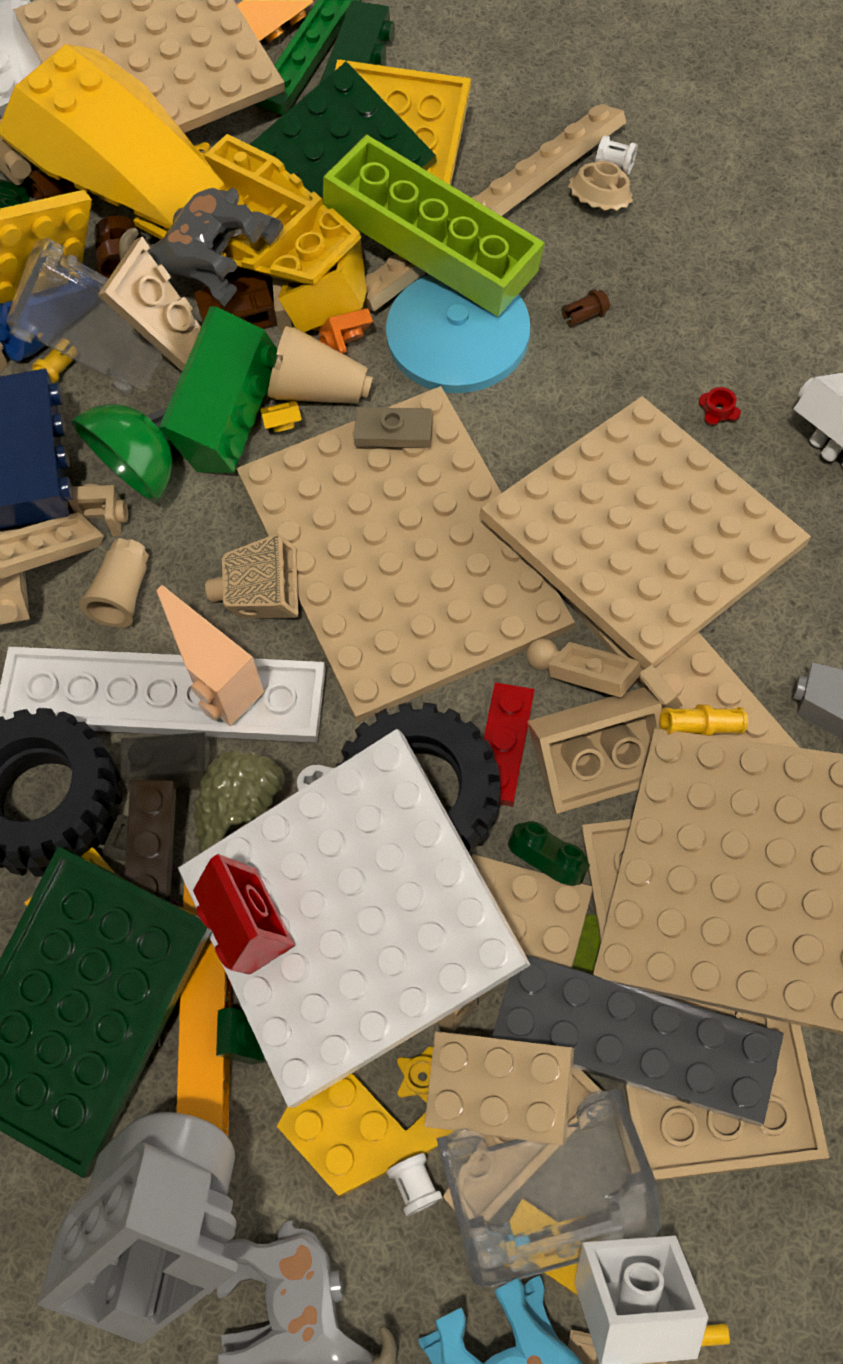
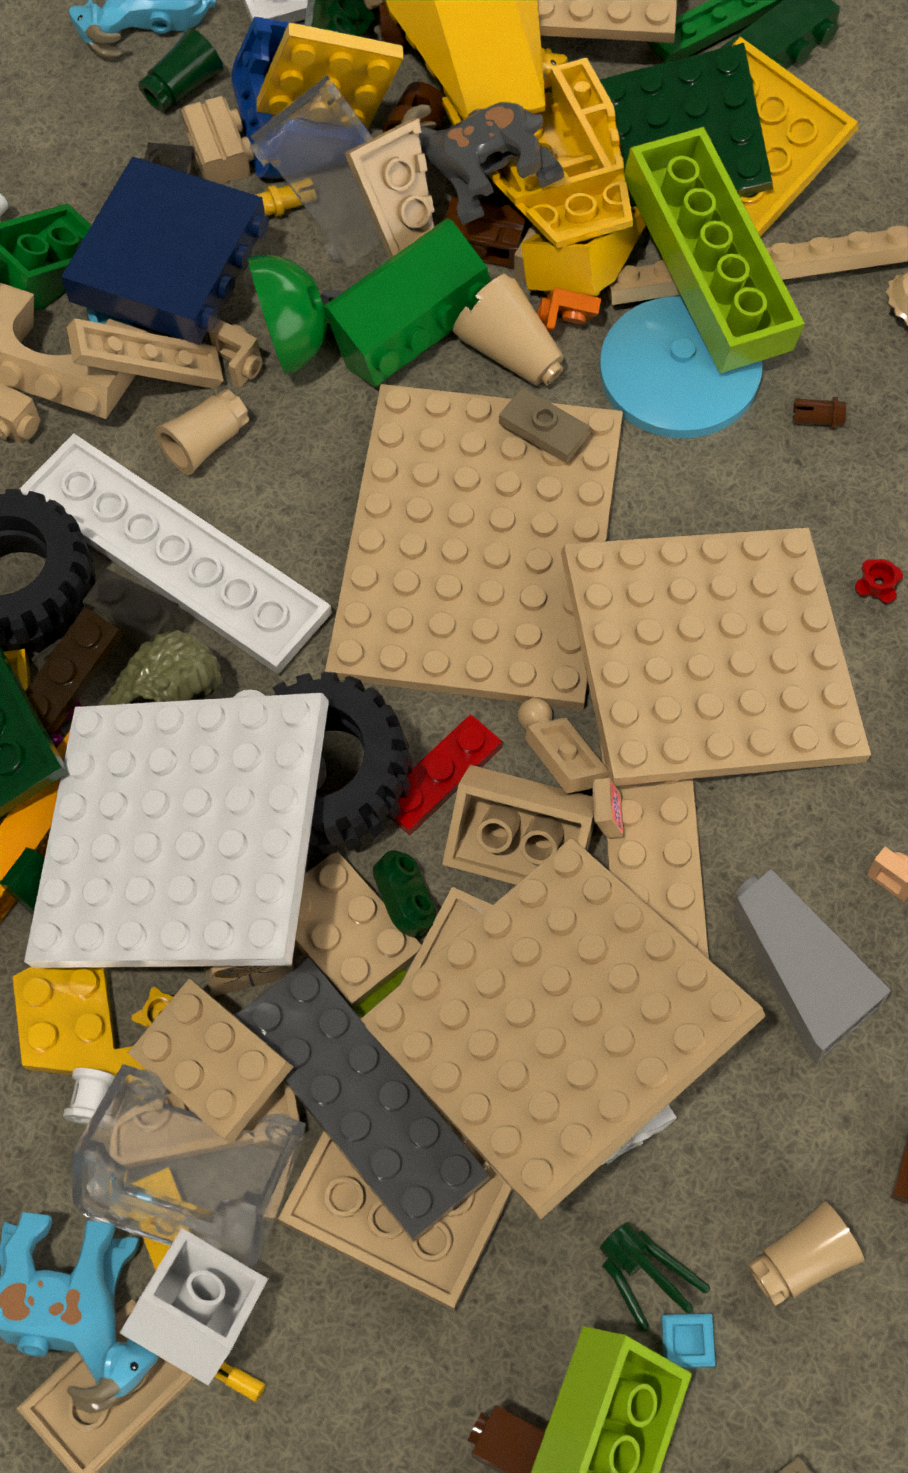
camera: 30 degrees right, 0 degrees up
light nougat slope [156,585,264,727] -> none
red slope [193,854,295,975] -> none
tan torso [205,534,298,618] -> none
yellow plate [260,401,302,432] -> none
yellow pin [659,704,748,736] -> none

